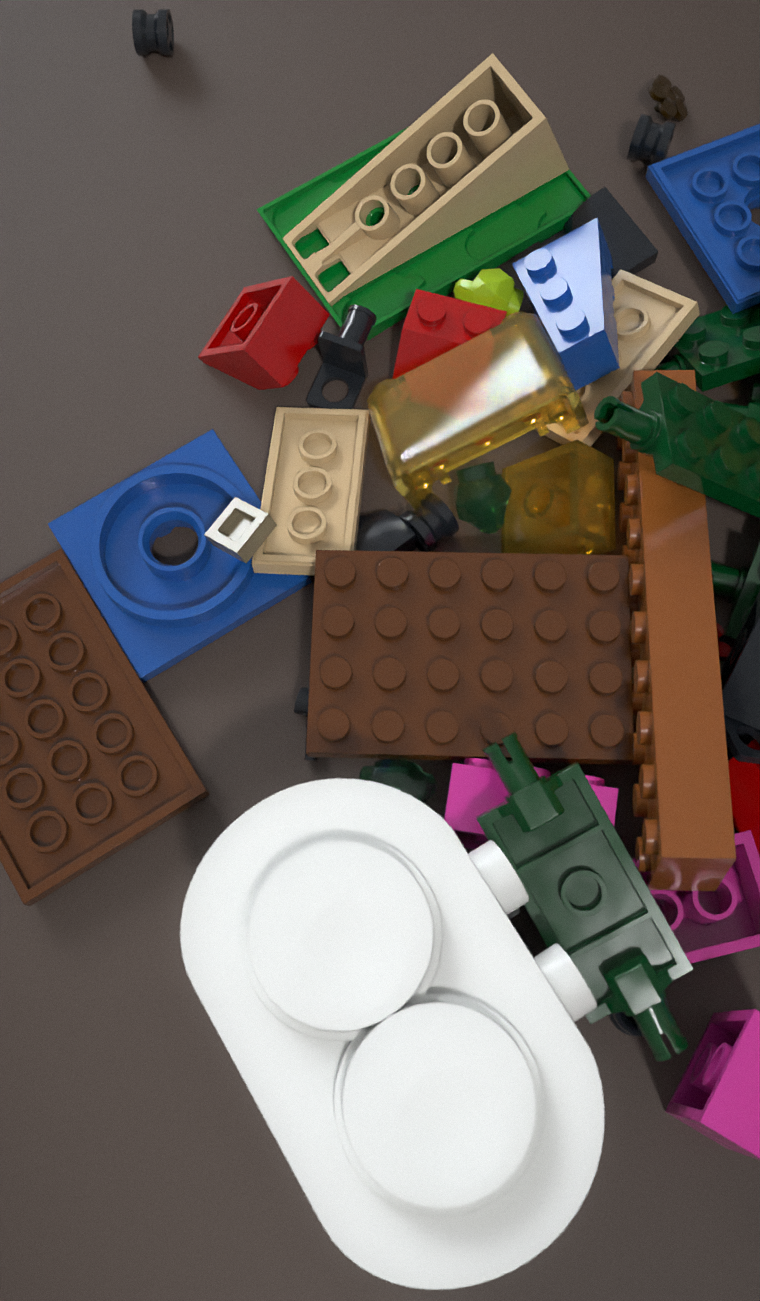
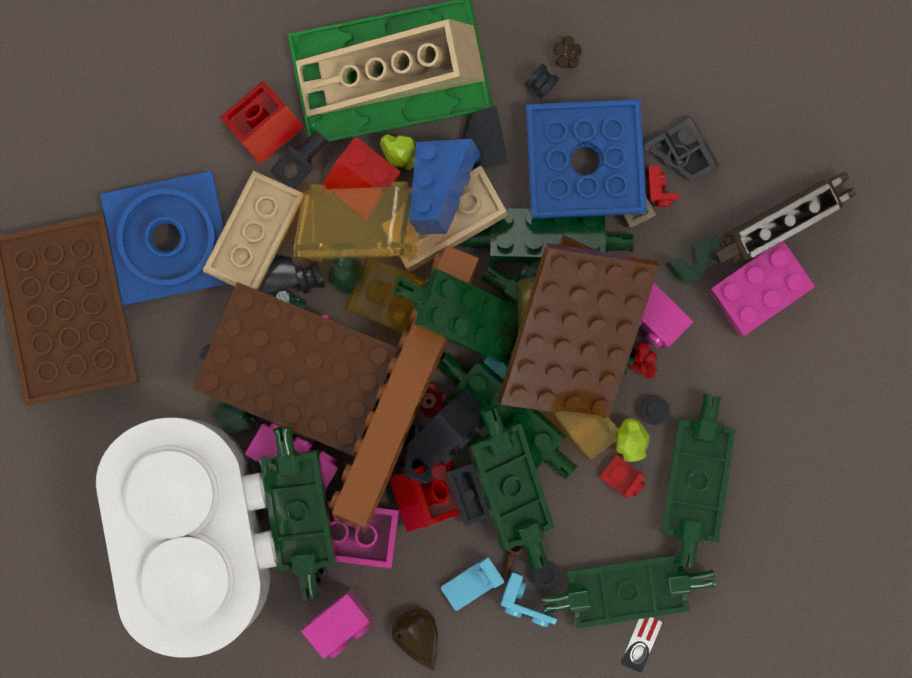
camera: 15 degrees right, 15 degrees up
plate [204,497,277,564] -> none

